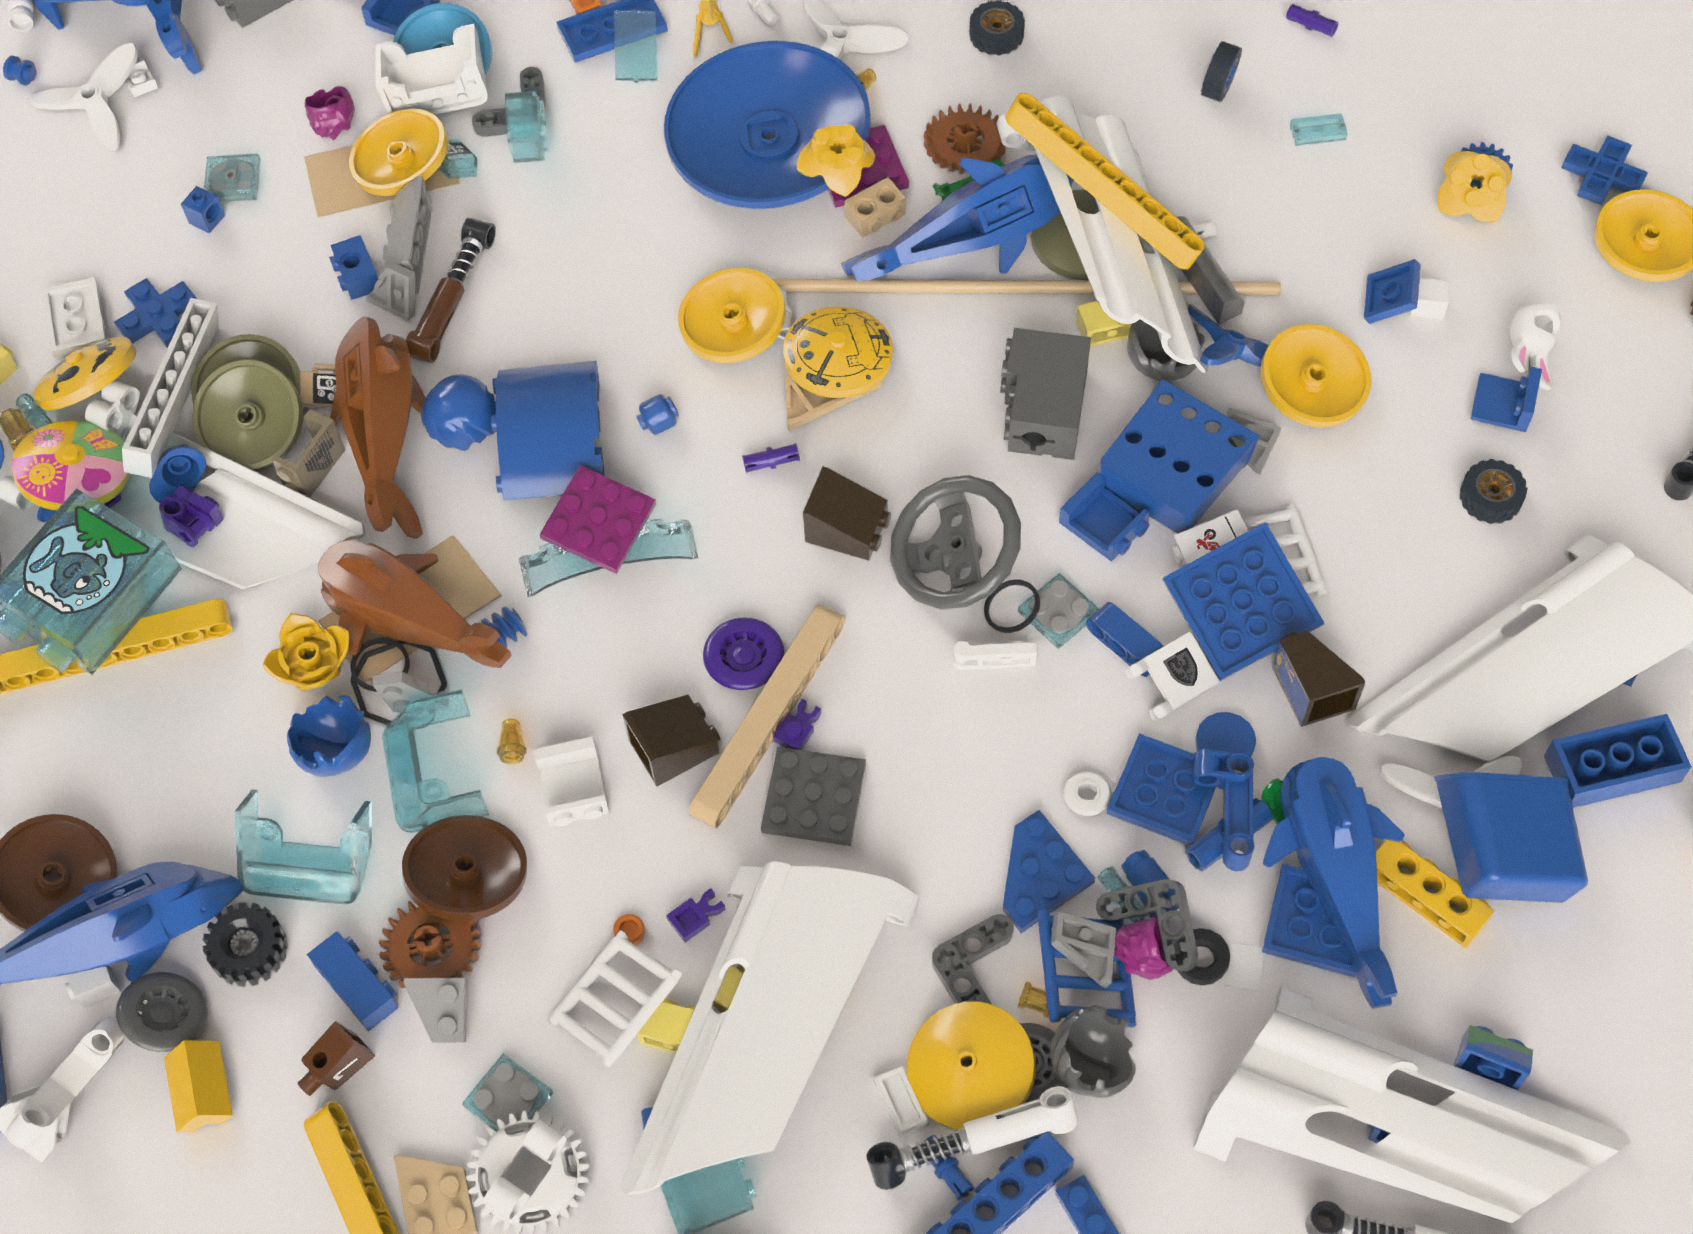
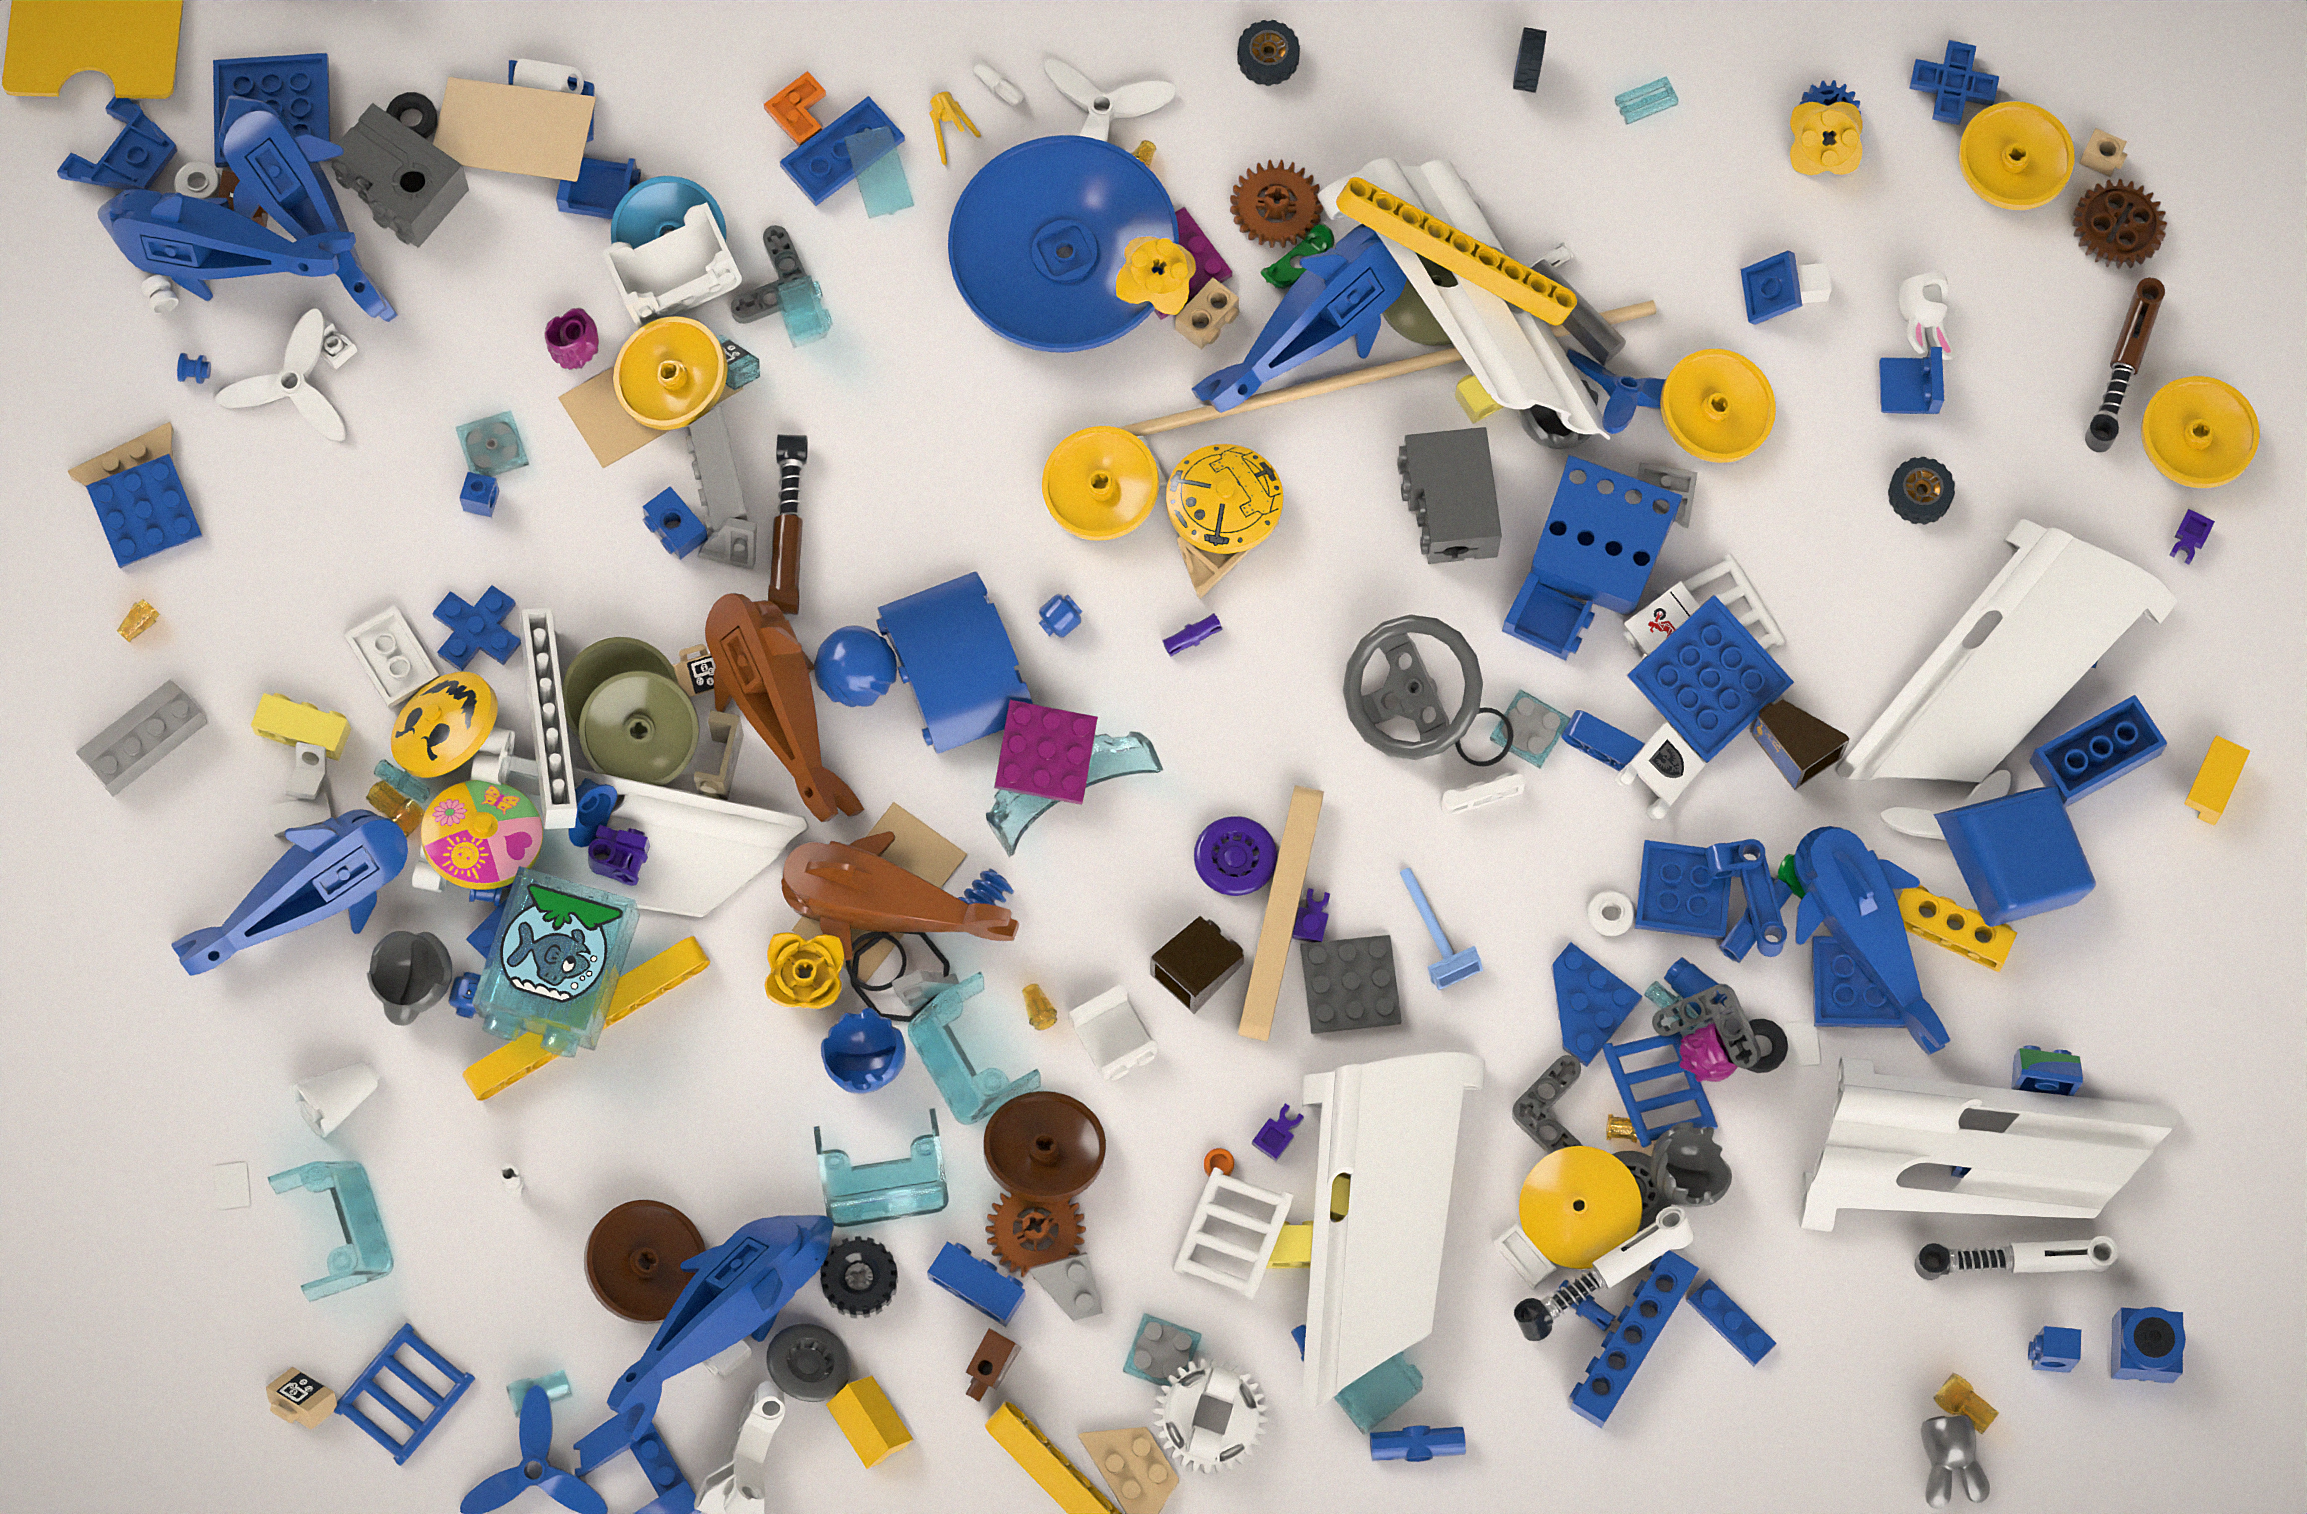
camera: 20 degrees left, 10 degrees up
dark brown slope [803,466,891,561] -> none
light grey wing [1051,911,1116,988] -> none
blue tile [1195,712,1256,757] -> none
none -> light blue piece [1400,868,1483,990]

